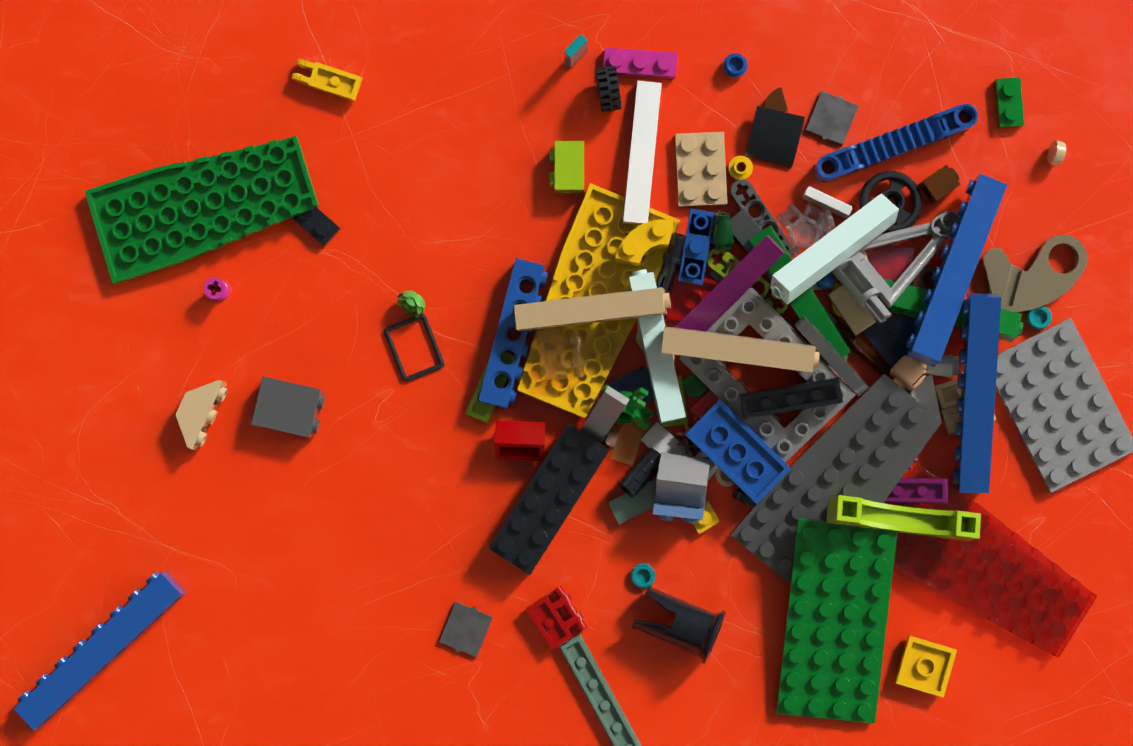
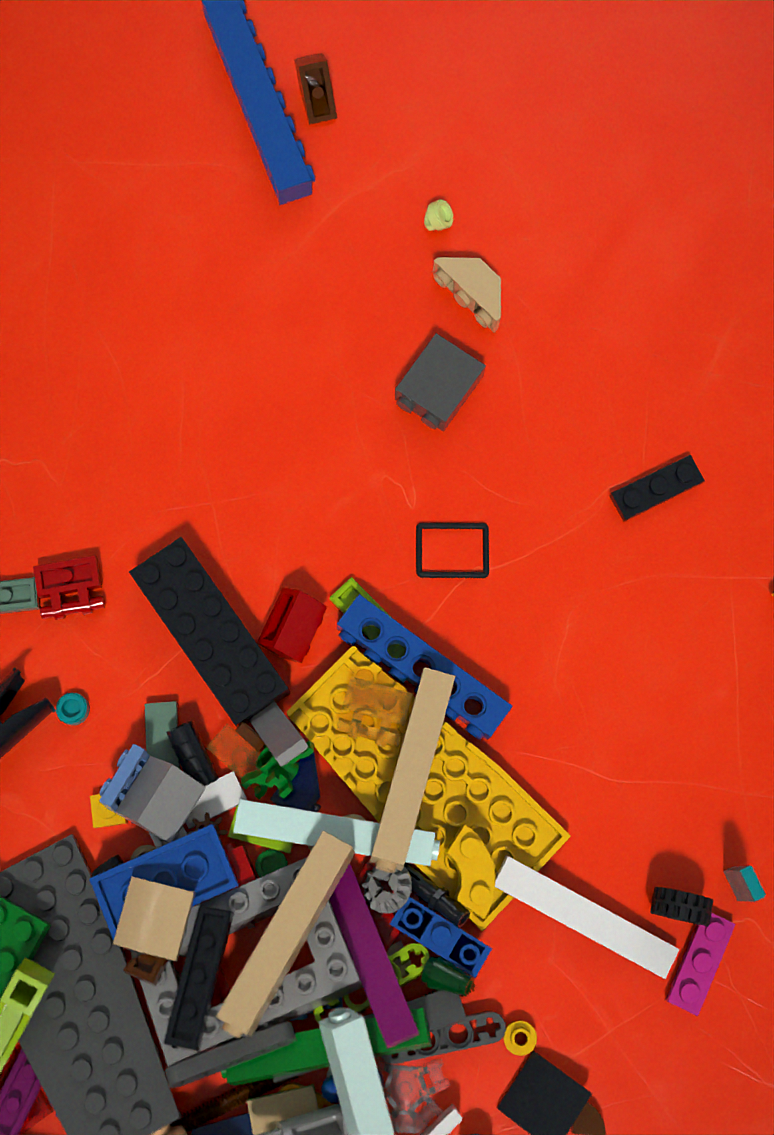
camera: 110 degrees right, 10 degrees down
green wing [85,135,319,284] -> none
dark pink bush [203,277,230,301] -> none
bright green plate [397,290,425,318] -> none
flat silver piece [439,602,493,657] -> none
lime brick [550,141,584,193] -> none
tan plate [675,132,727,207] -> none
blue plate [723,53,748,78] -> none
none -> tan slope [113,877,196,961]
none -> reddish brown tile [123,953,169,986]
none -> reddish brown slope [294,53,337,125]
none -> light grey gear [362,866,412,914]
none -> yellowish green tile [424,199,453,231]

